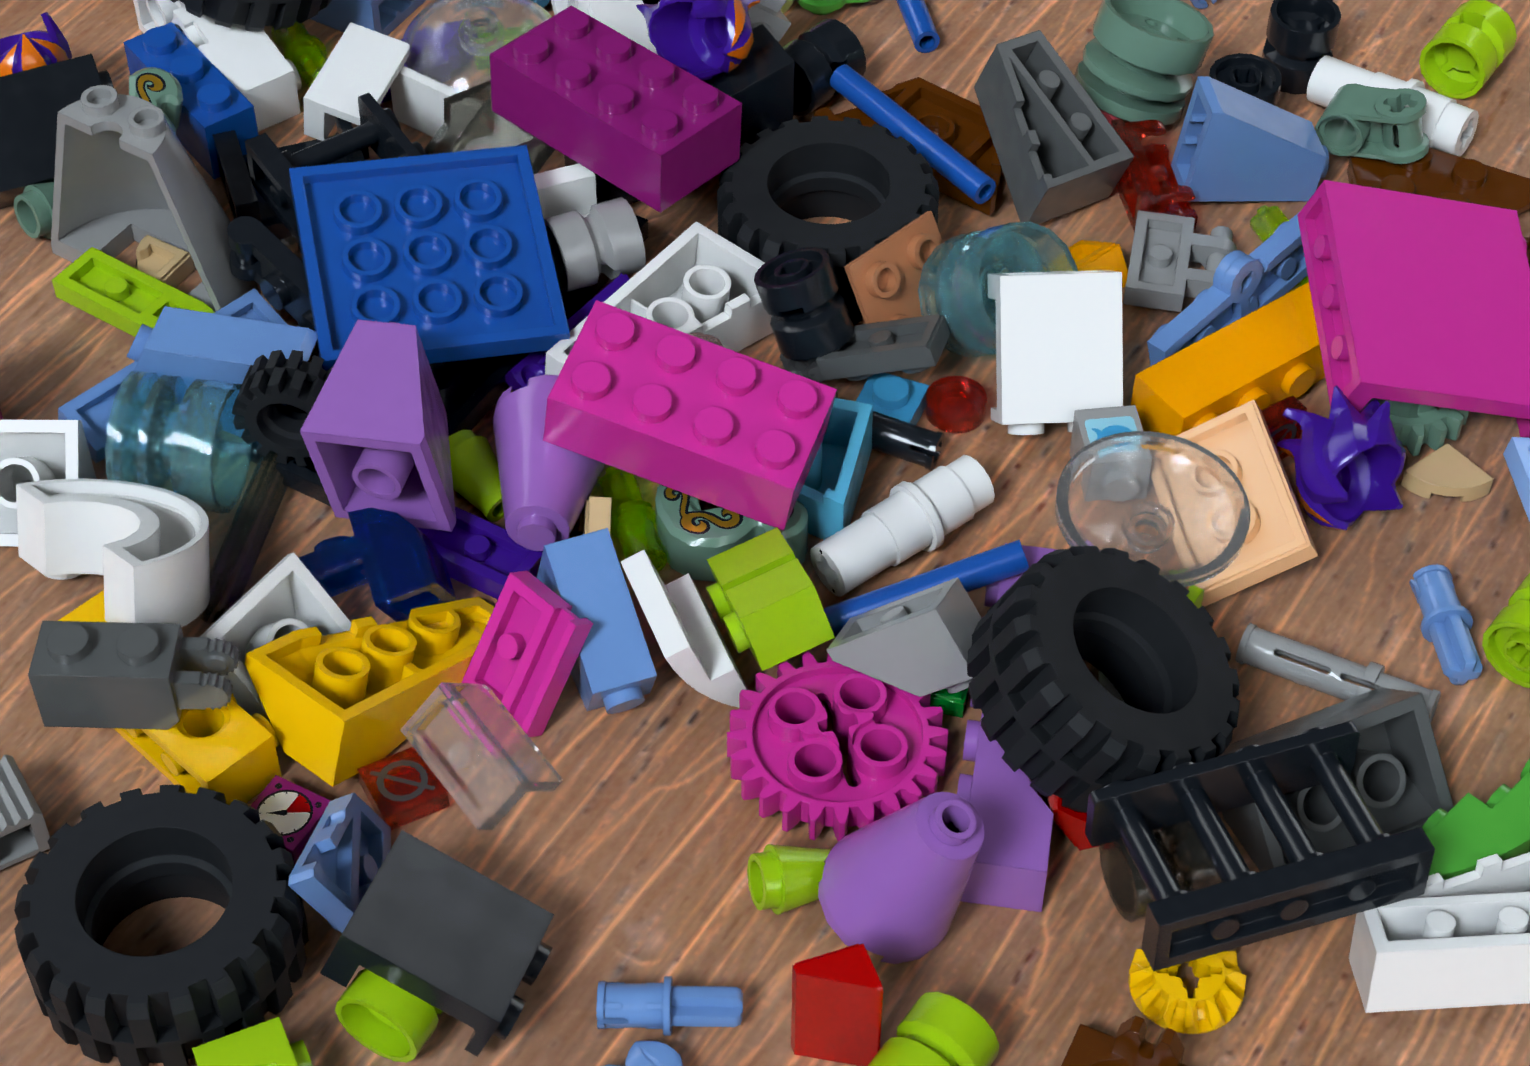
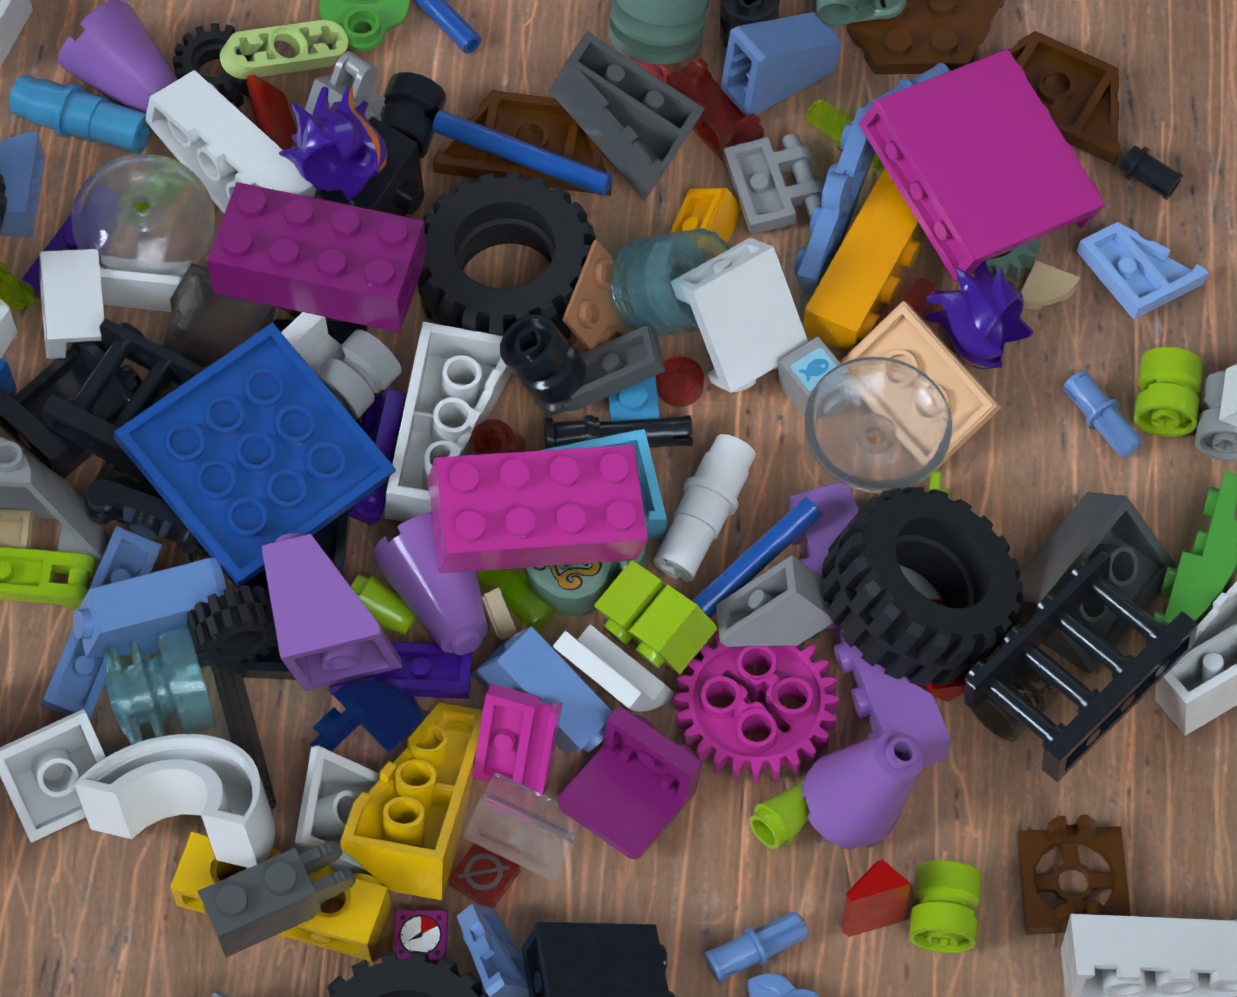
camera: 25 degrees left, 15 degrees up
yellow gear [1128,949,1247,1034] -> none
light grey pin [1235,623,1441,723] -> none
none -> magenta bracket [558,706,703,859]

